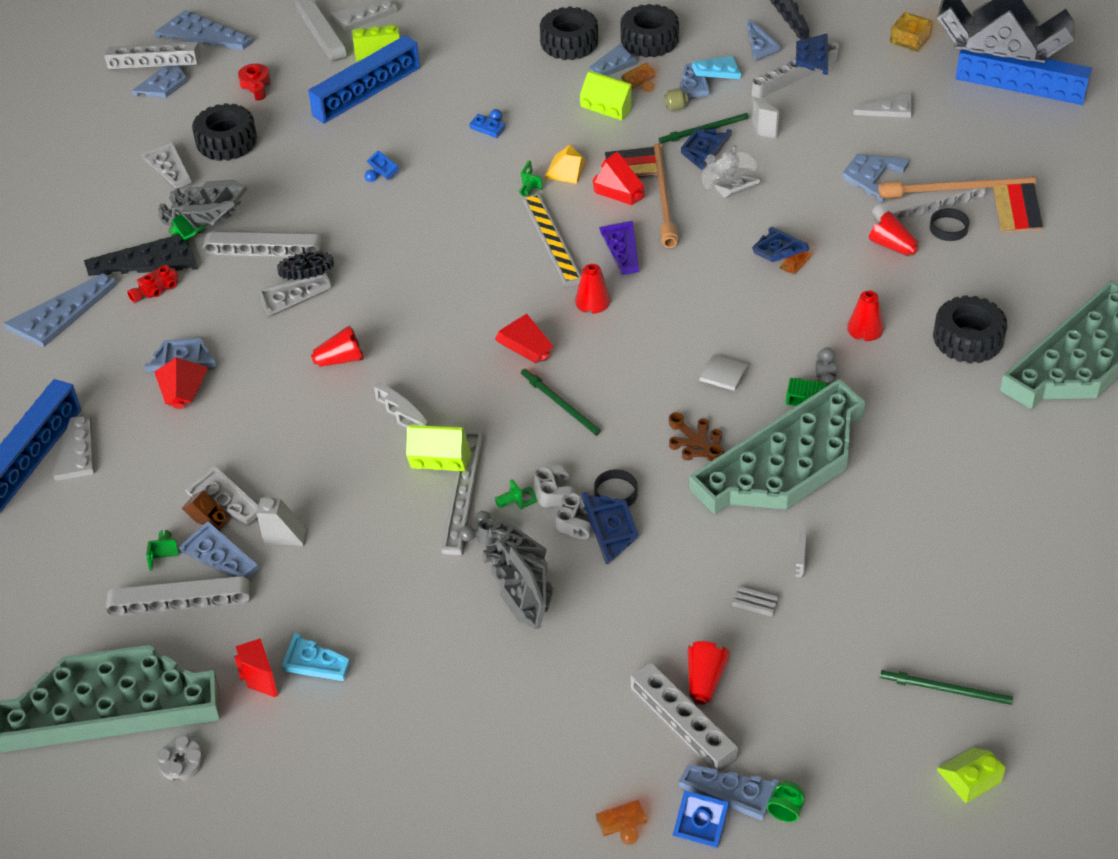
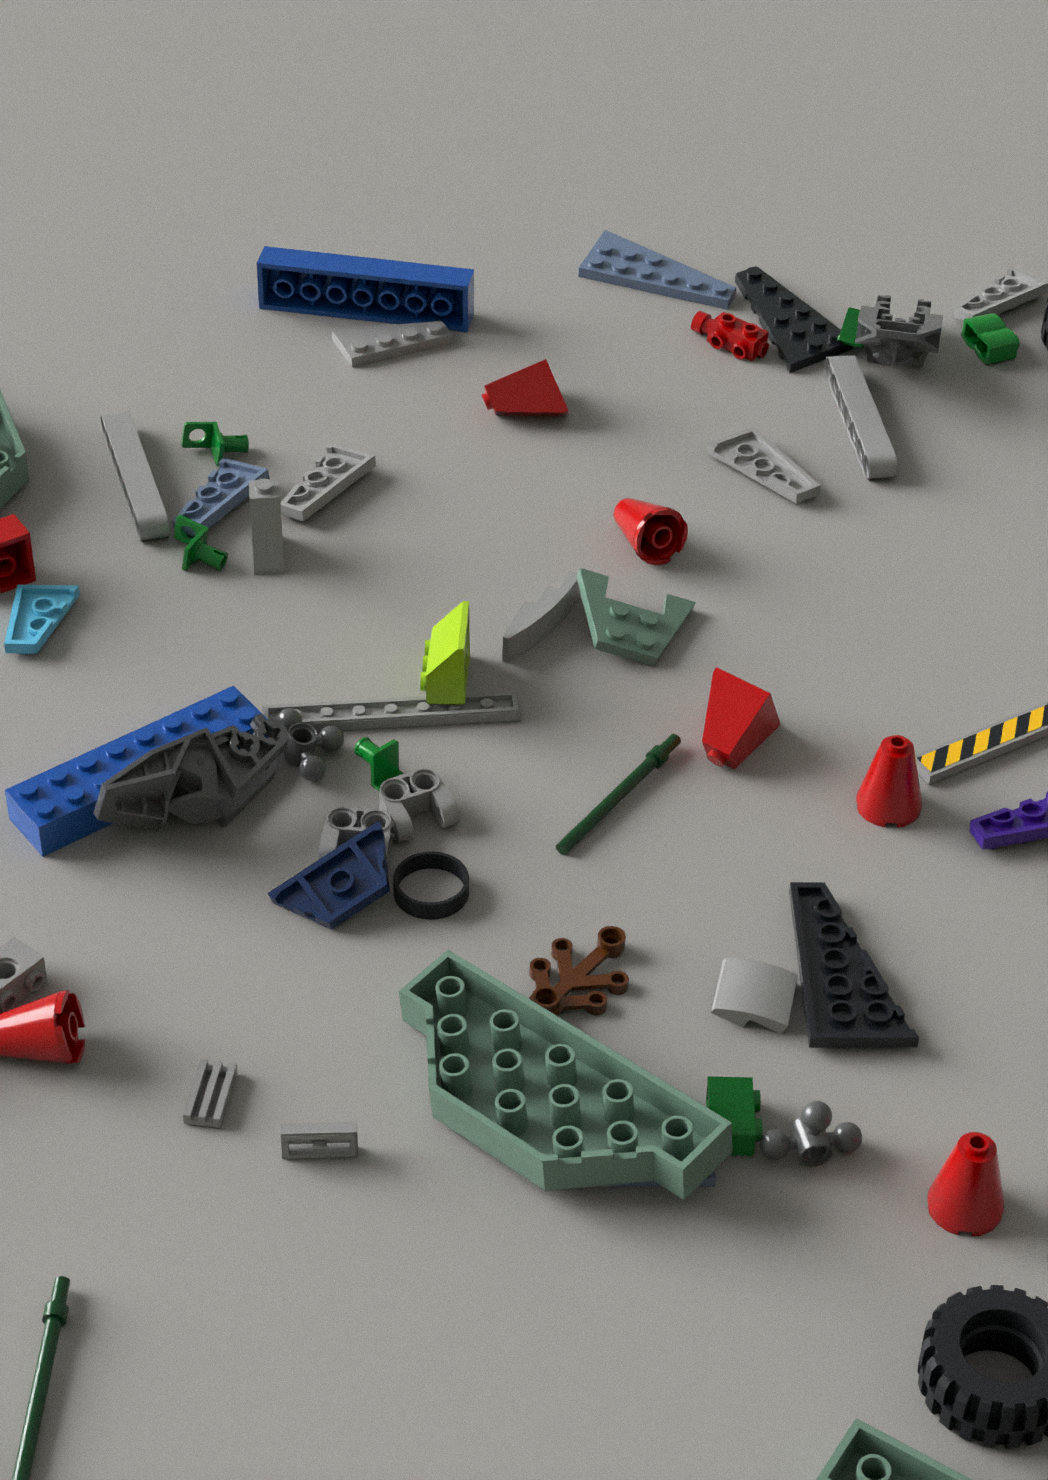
camera: 75 degrees right, 5 degrees down
sand blue wing [144,338,216,372] -> none
reddish brown slope [182,490,231,531] -> none
black gear [277,251,334,280] -> none
none -> blue brick [5,685,269,857]
none -> green bracket [174,515,228,571]
none -> sand green wing [576,568,696,666]
none -> black wing [789,882,919,1048]
none -> green brick [961,313,1020,364]

